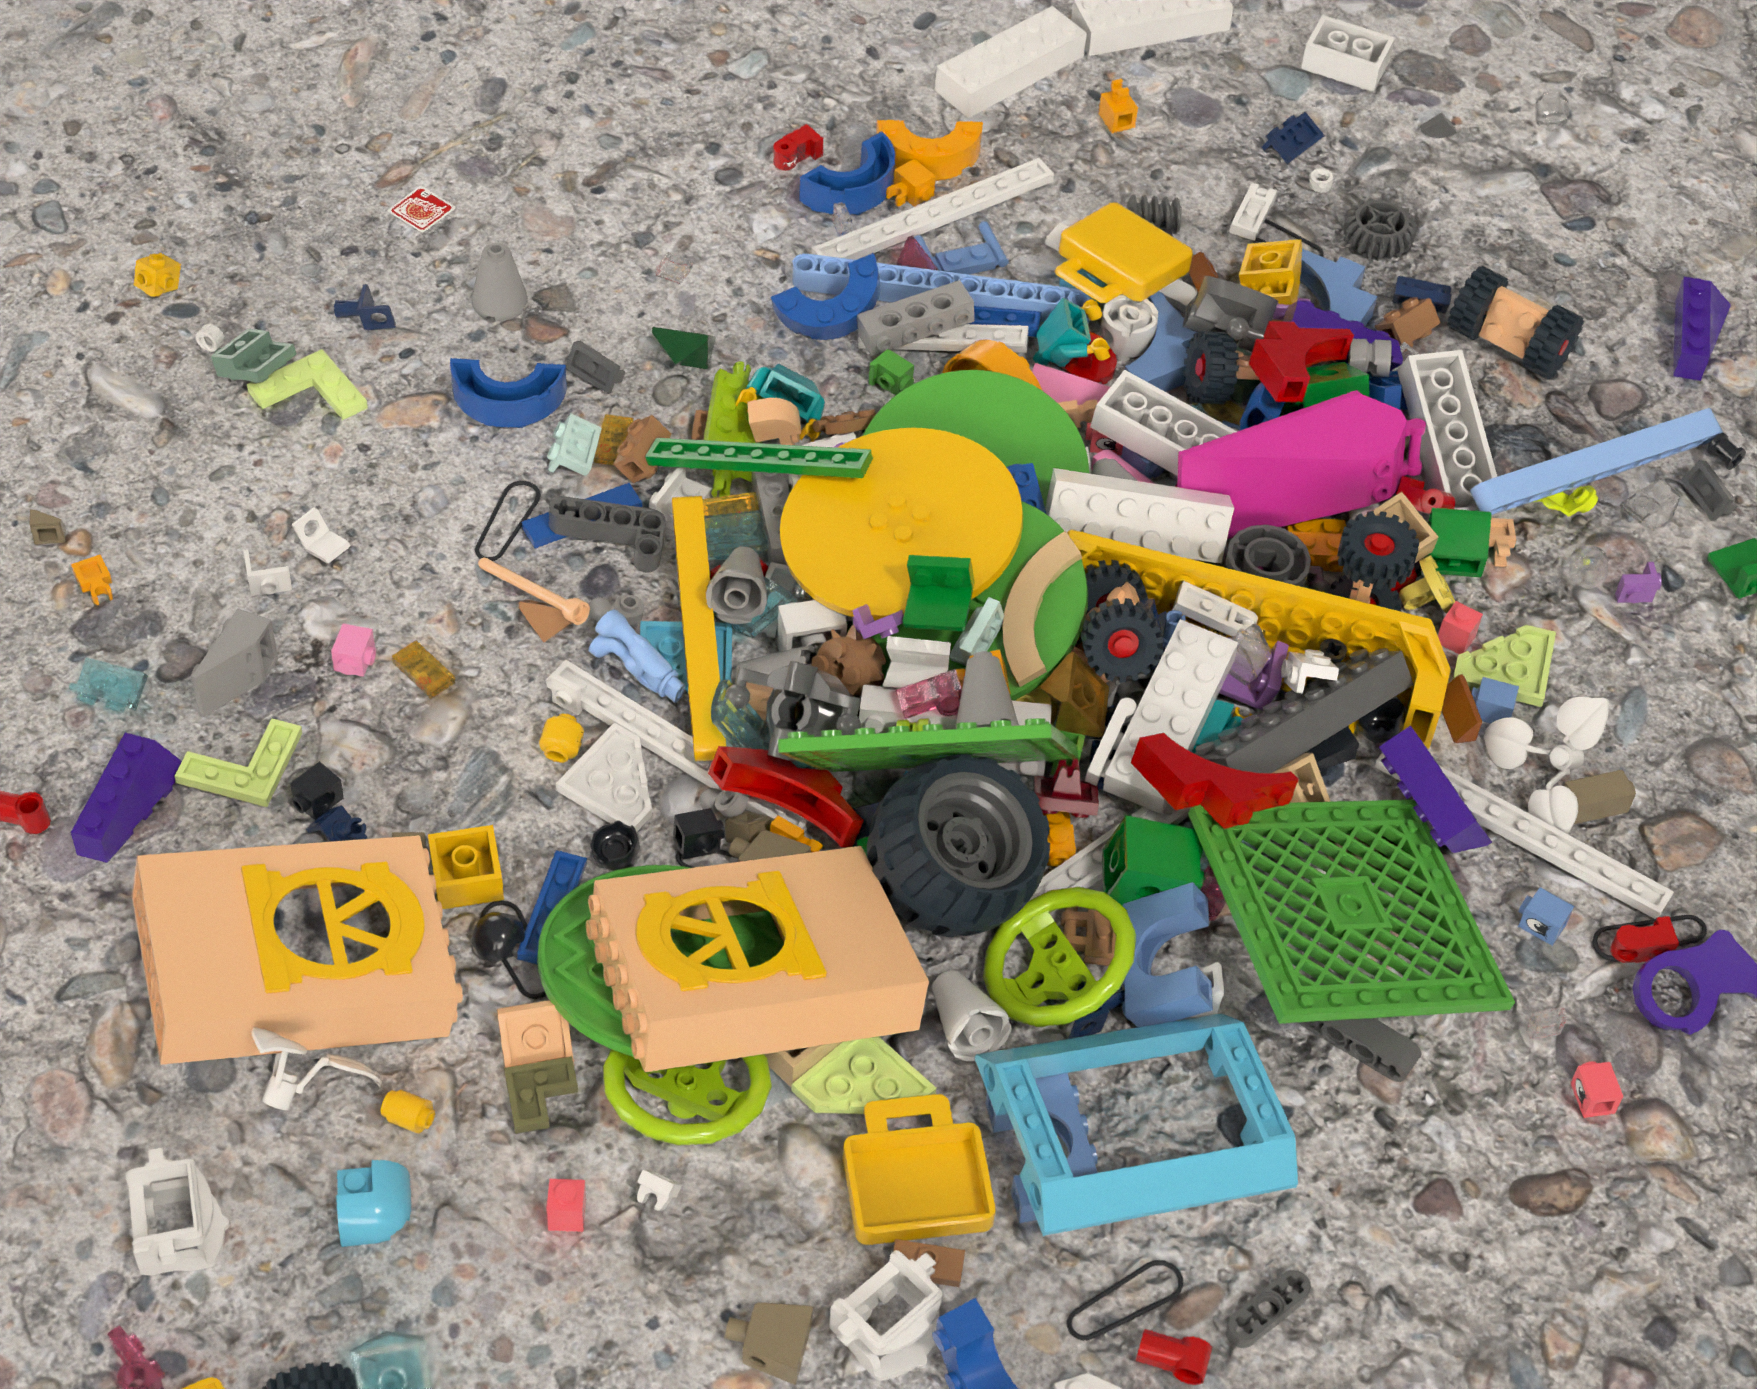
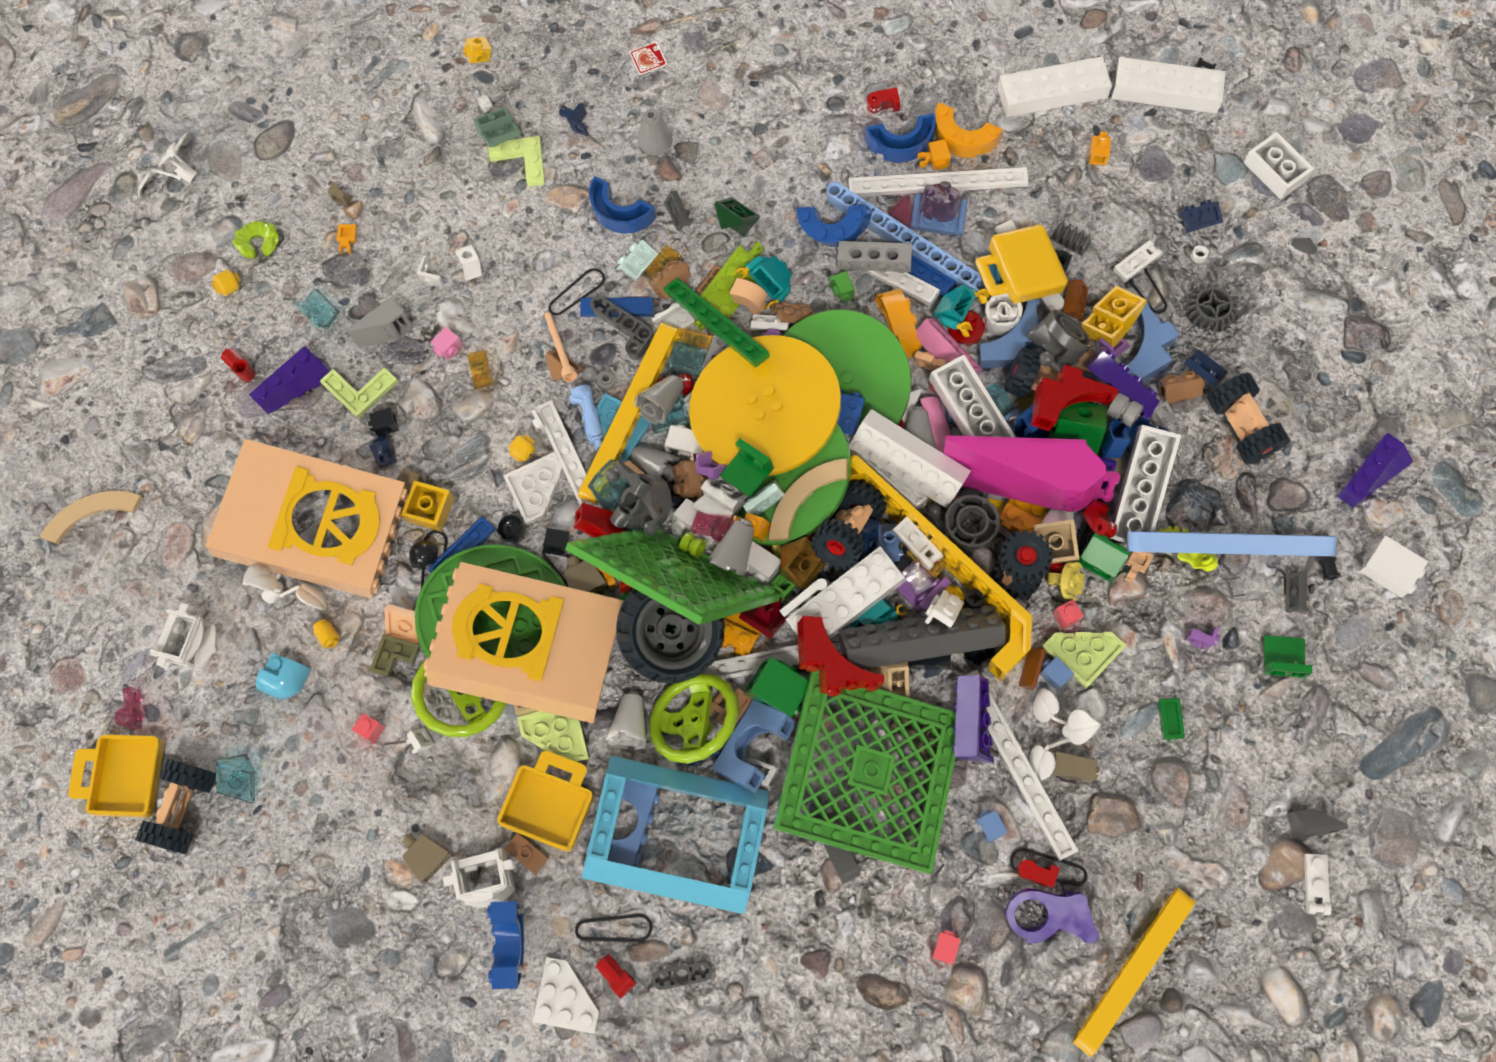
camera: 40 degrees right, 20 degrees up
none -> clear purple brick [921,181,960,222]
none -> green tile [1158,698,1185,740]

